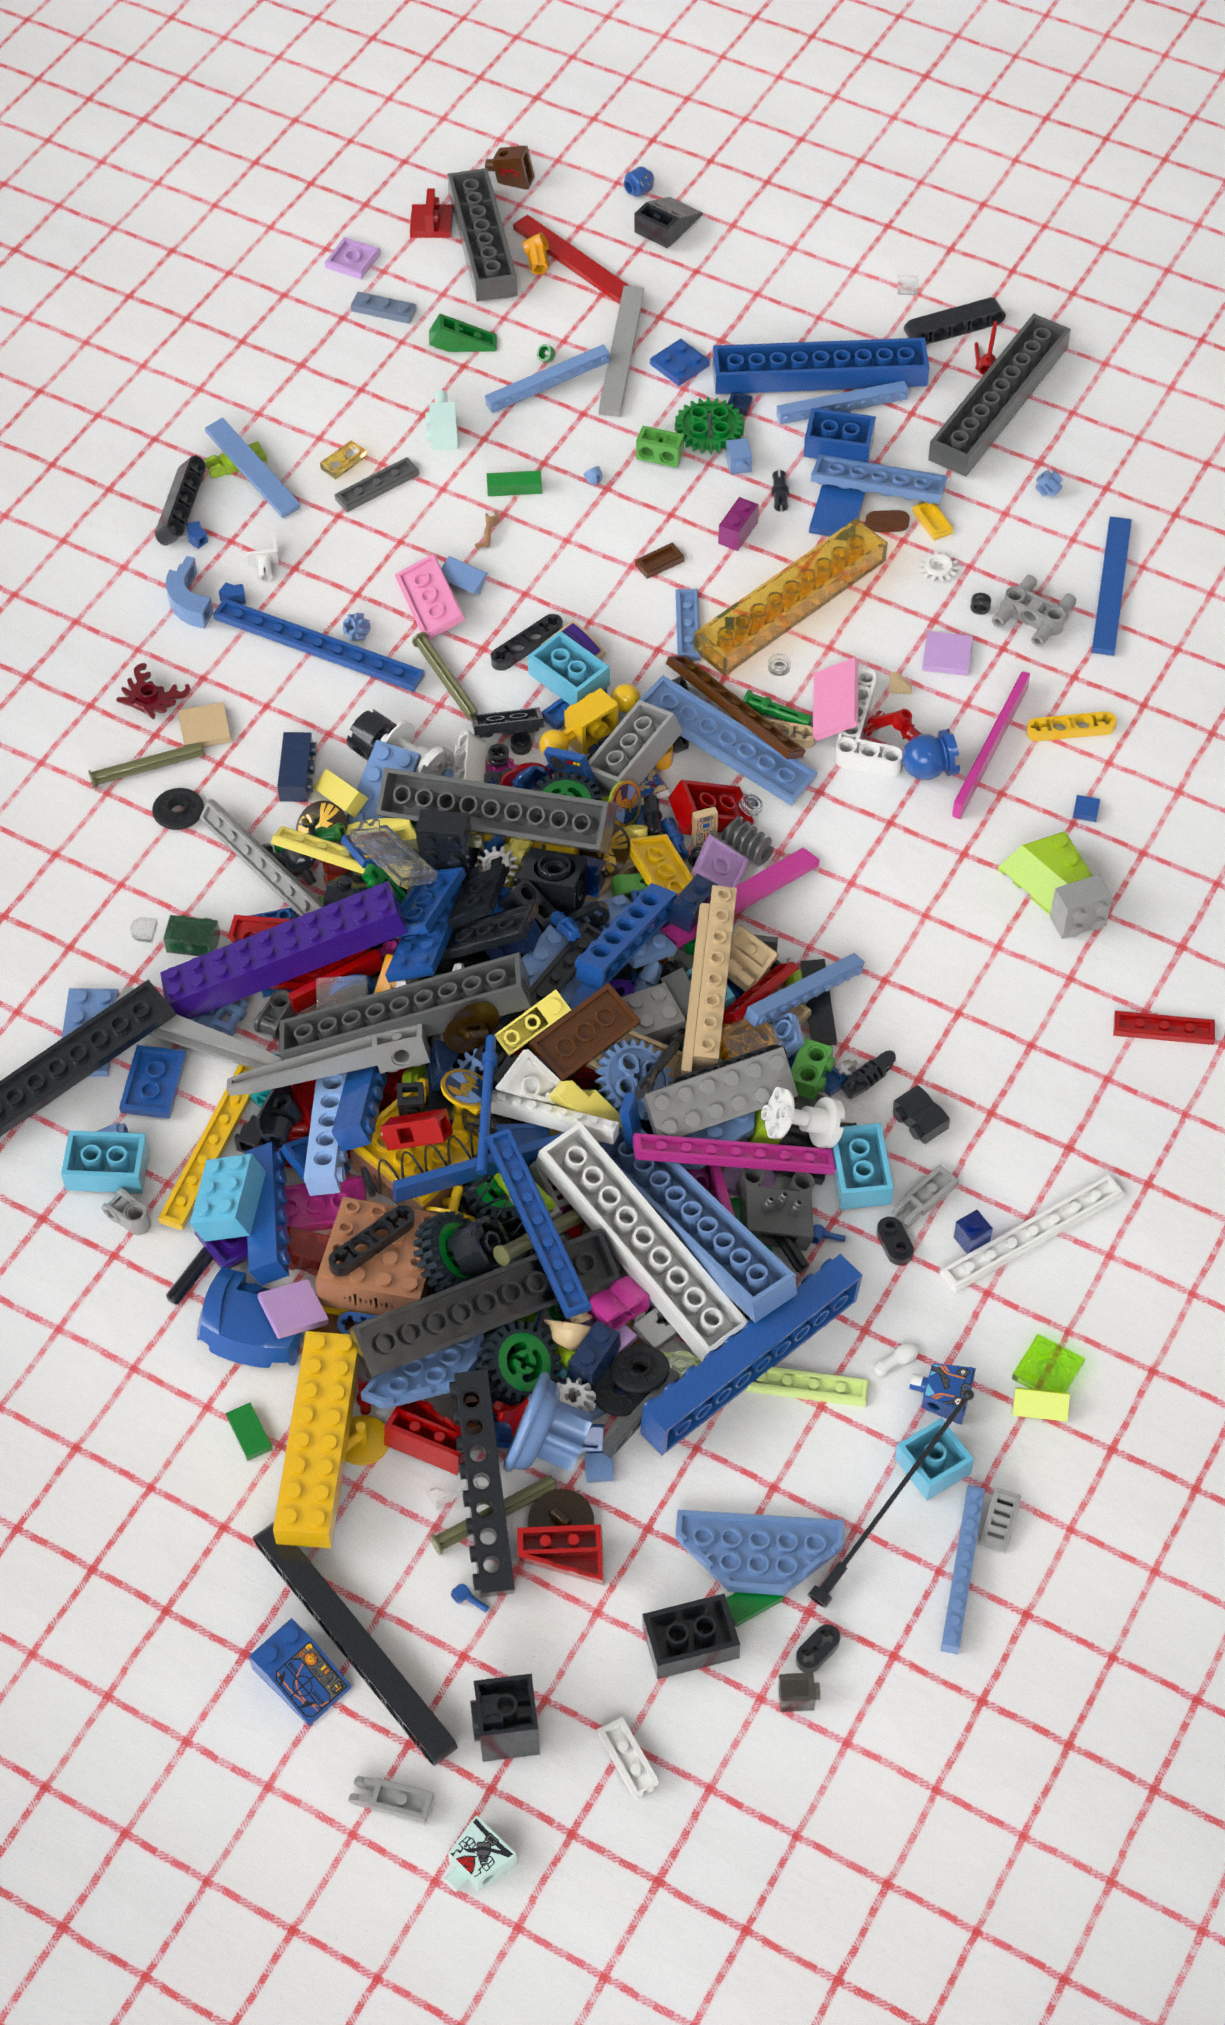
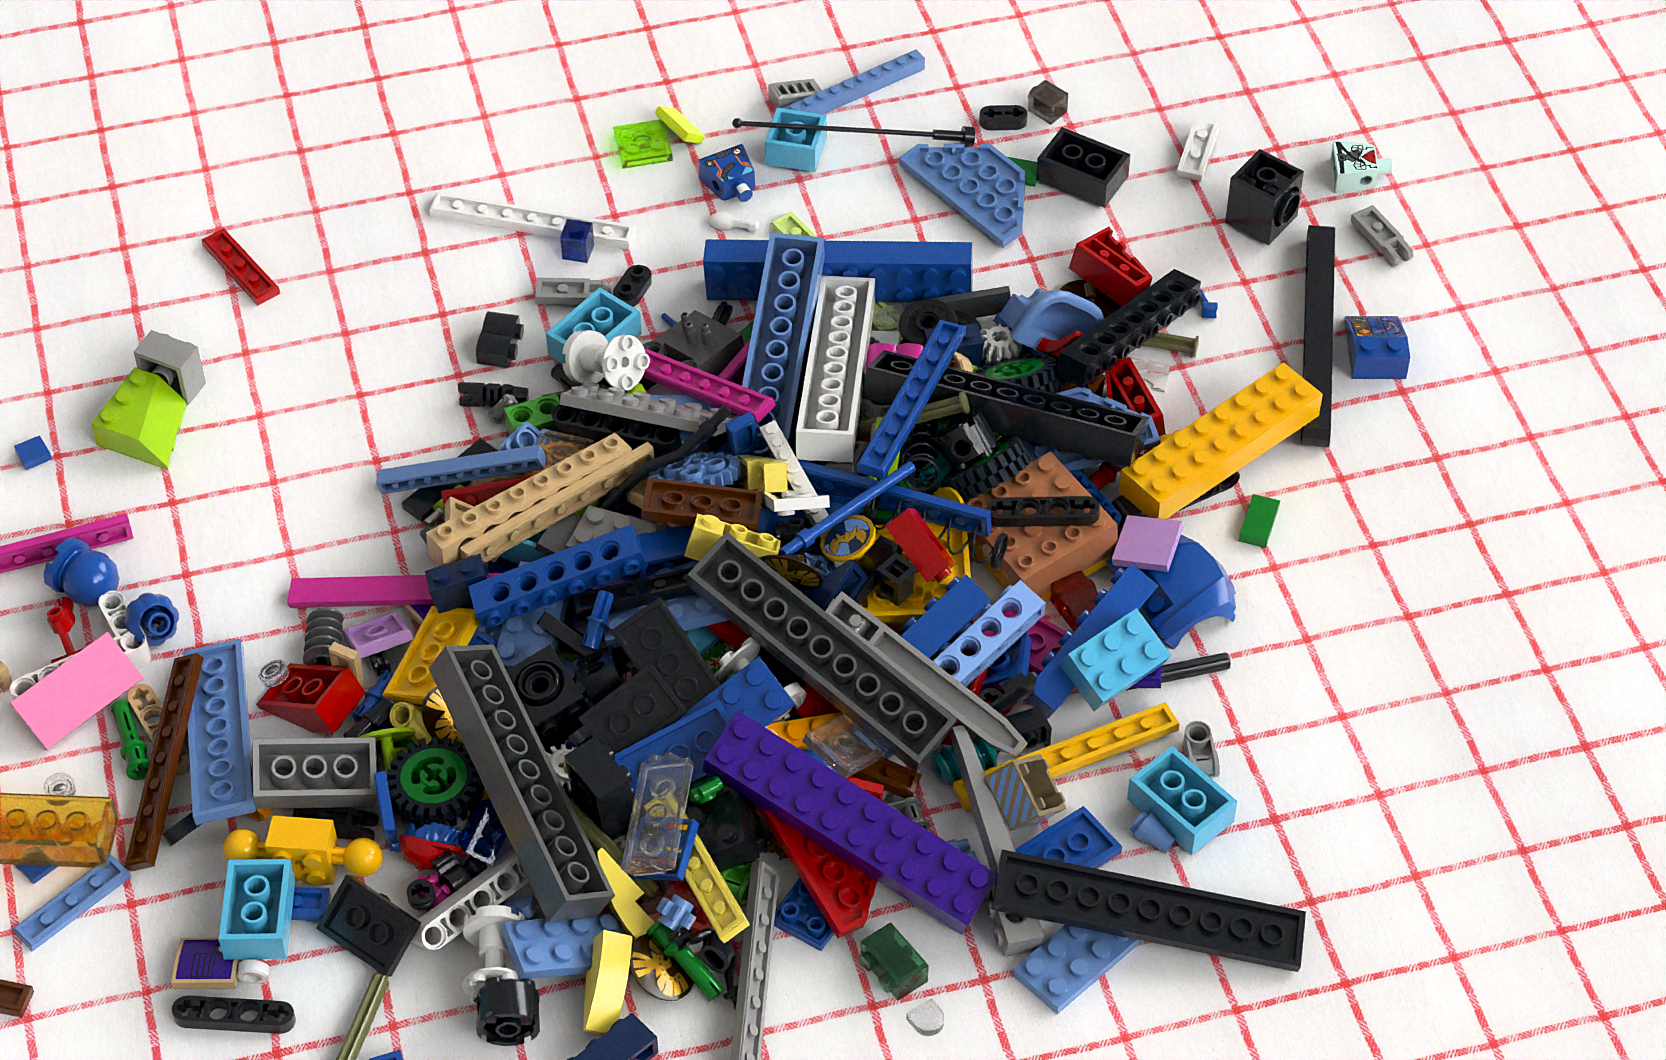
camera: 135 degrees left, 5 degrees down
none -> blue plant [124,593,179,647]
none -> medium blue gear [656,894,697,932]
none -> dark tan container [984,754,1067,832]

